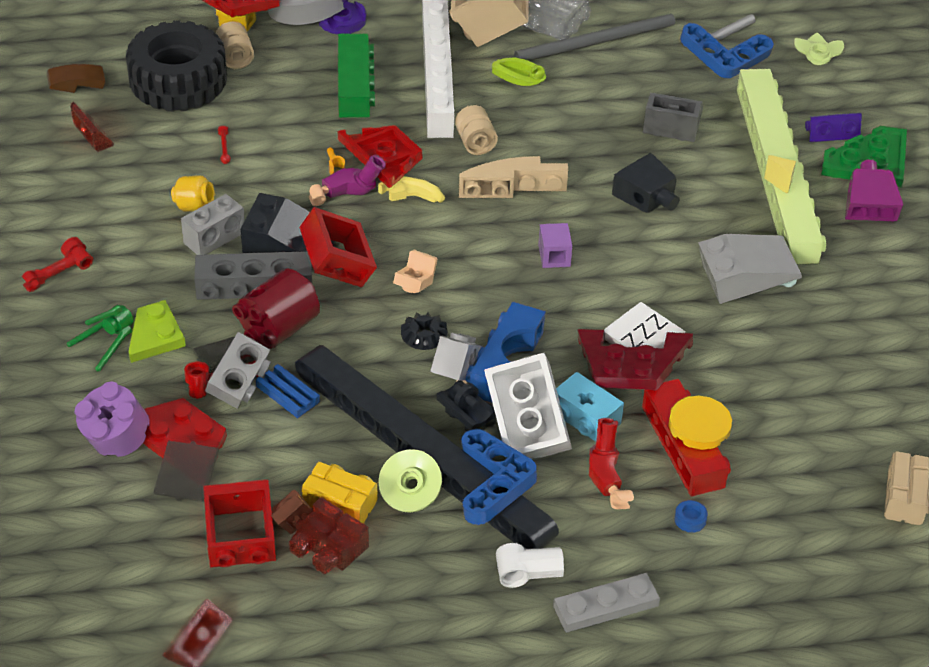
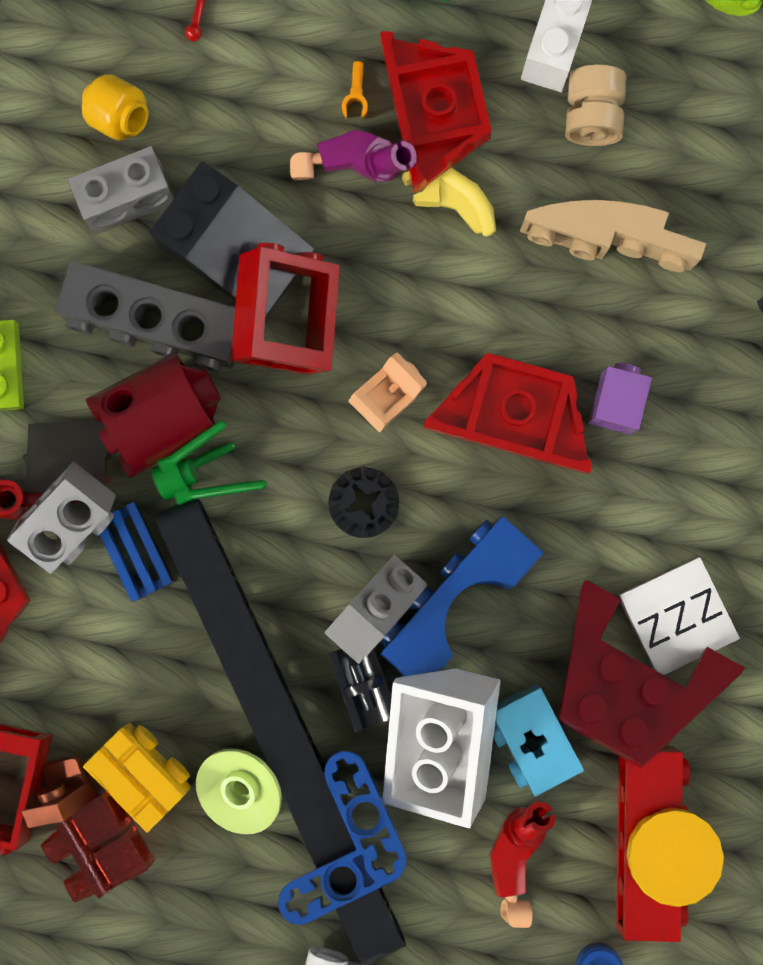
camera: 25 degrees right, 40 degrees up
none -> green plant [152,420,267,505]
none -> red wing [423,352,592,474]

